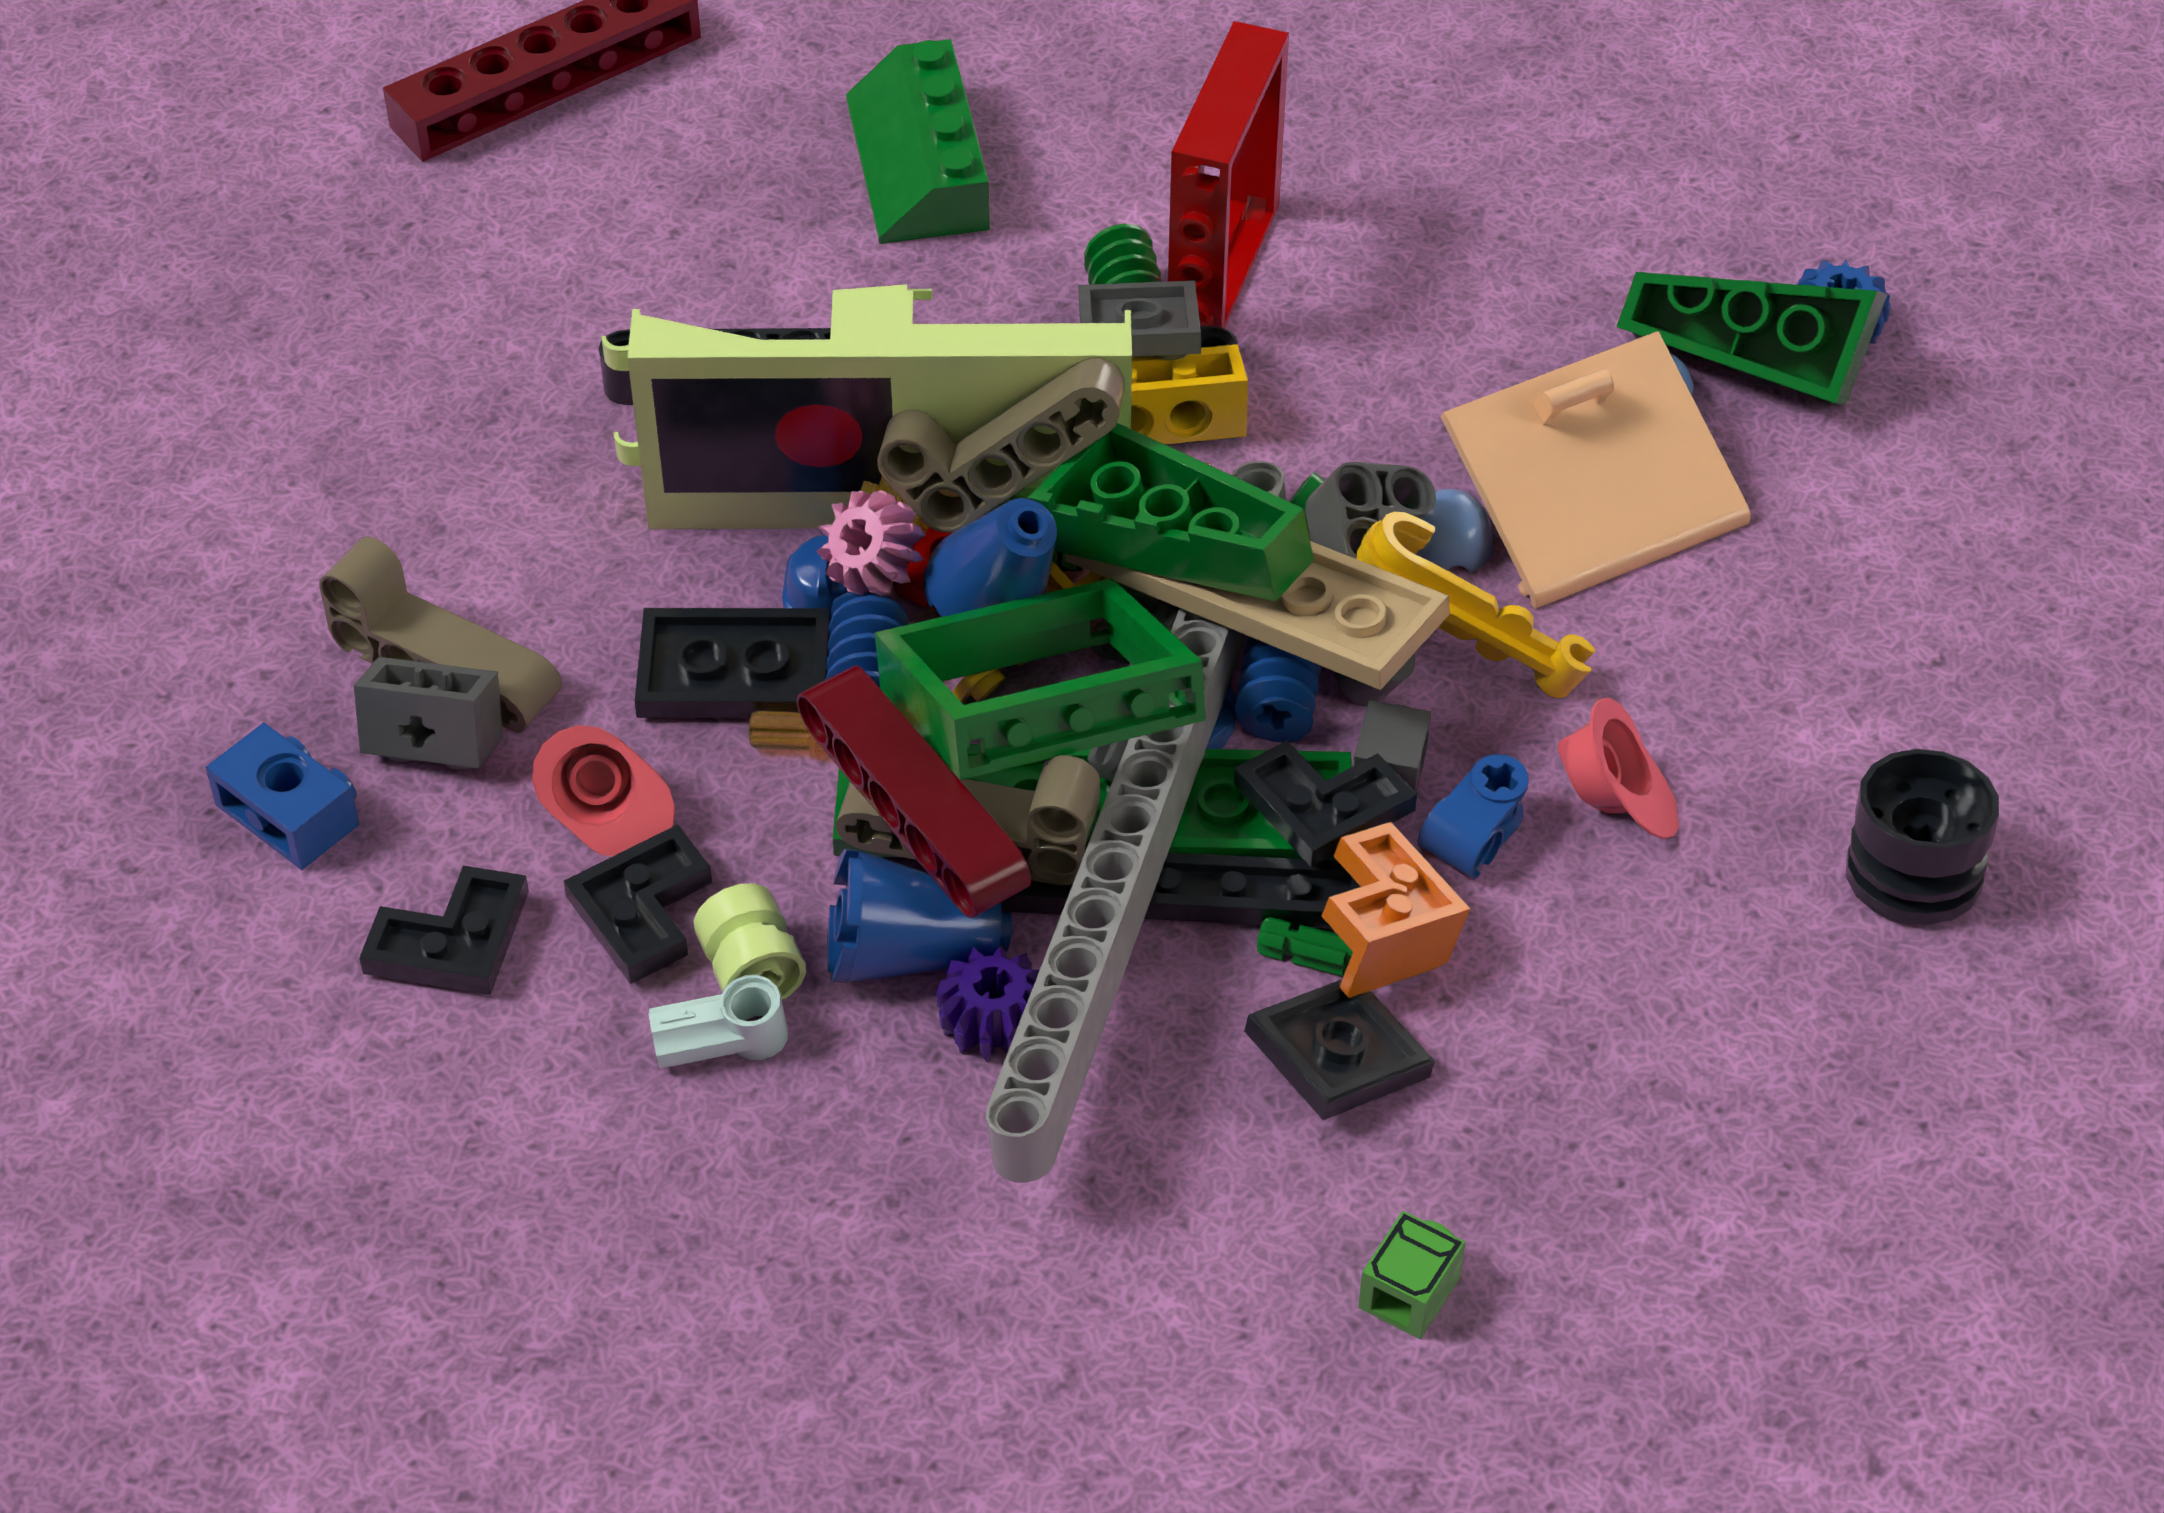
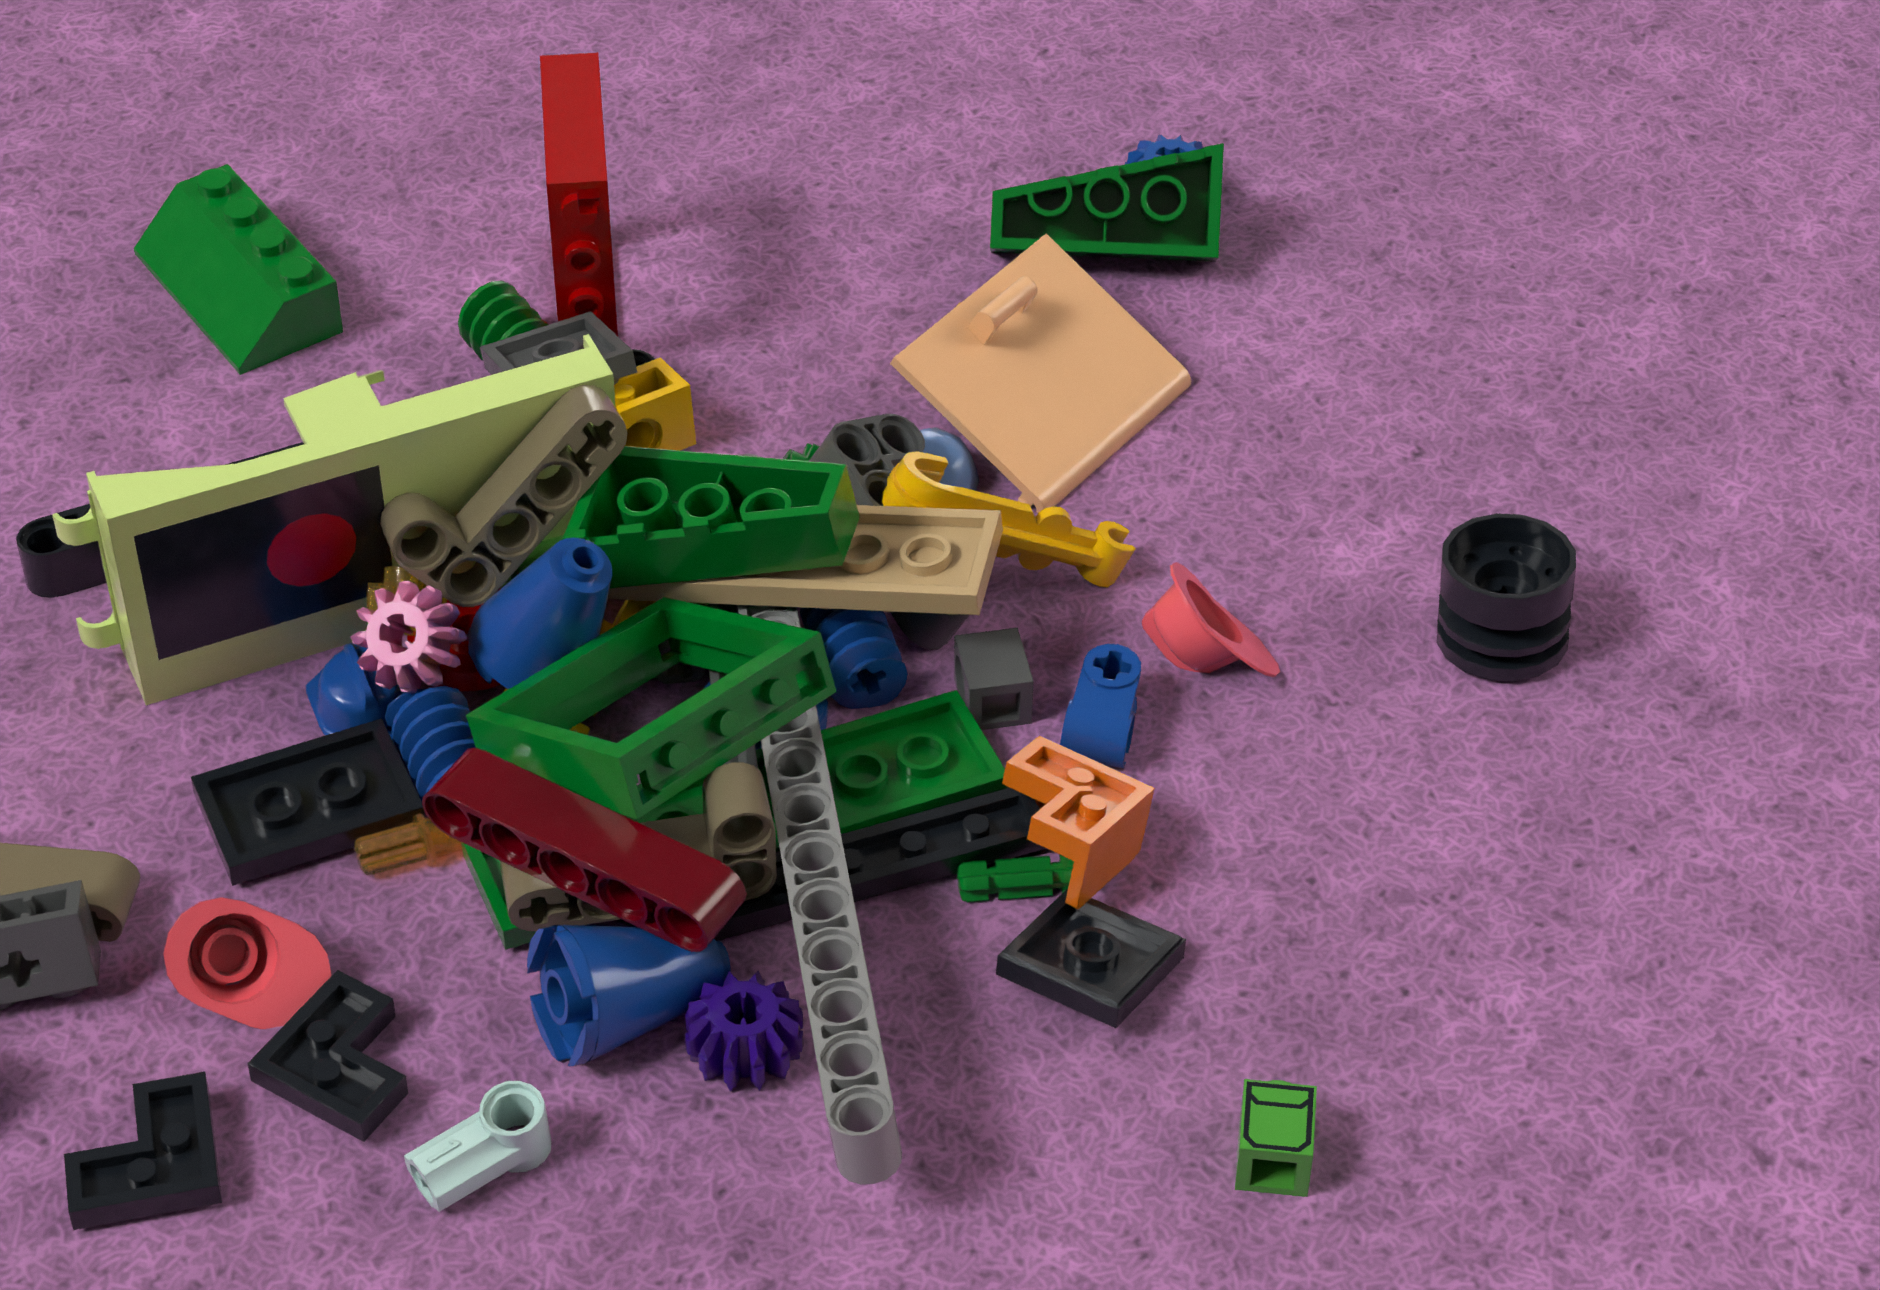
camera: 25 degrees left, 5 degrees down
yellowish green wheel [693,883,806,1000] -> none
black plate [1234,740,1417,867] -> none

